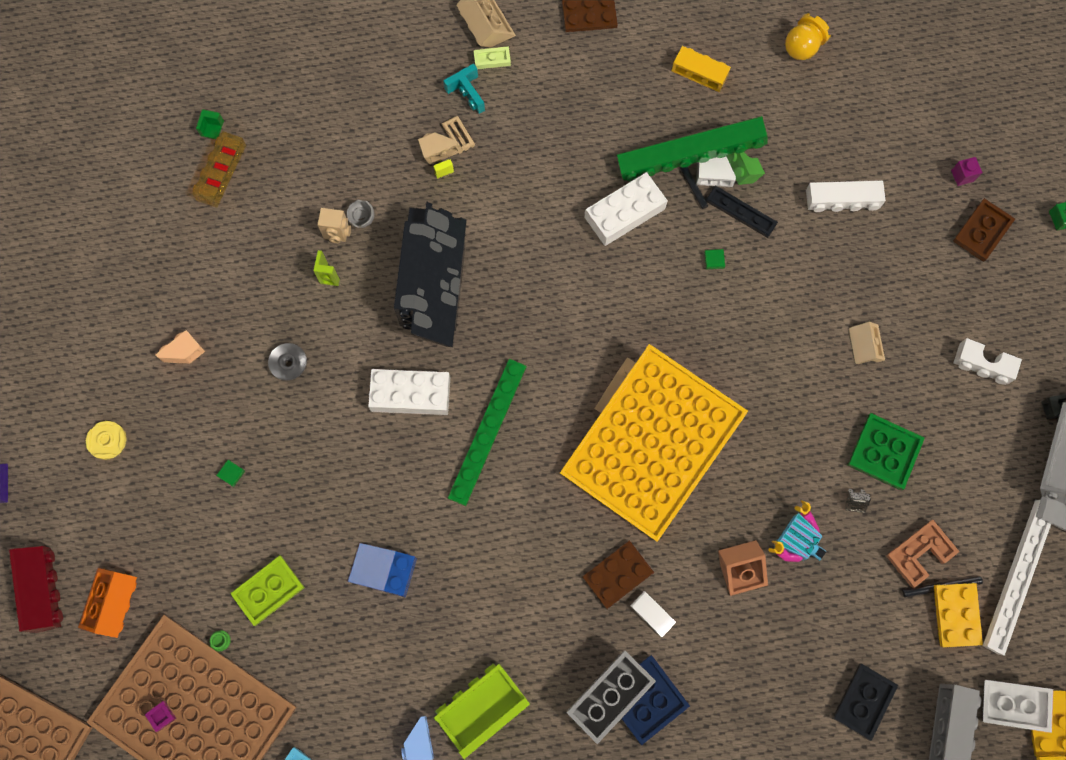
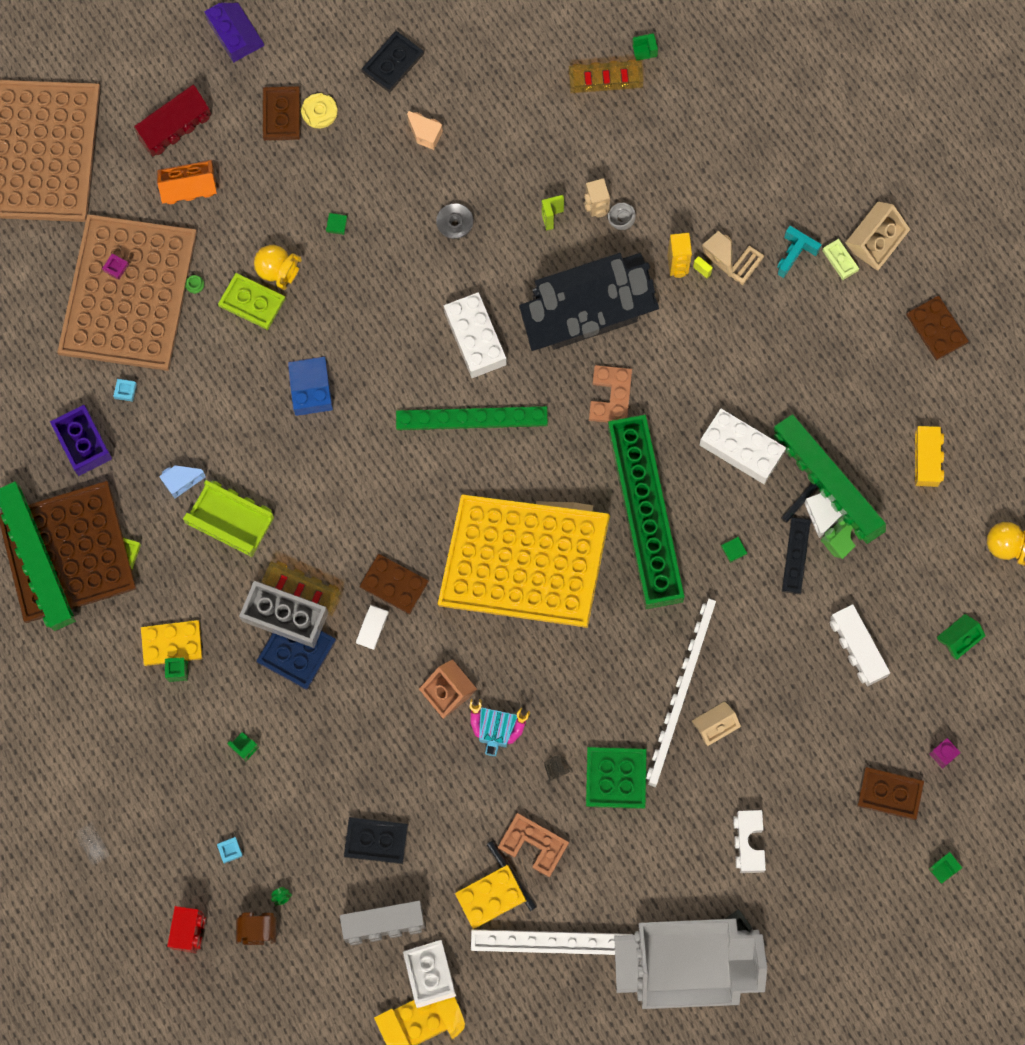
camera: 70 degrees right, 0 degrees up
none -> yellow tile [254,245,302,290]
none -> clear yellow brick [261,561,342,616]
none -> reddish brown plate [263,86,300,141]
none -> black plate [361,31,424,93]
none -> nougat plate [589,365,632,423]
none -> green brick [608,415,685,610]
none -> white plate [646,599,716,787]
none -> yellow brick [667,233,692,278]
none -> green panel [937,614,986,660]

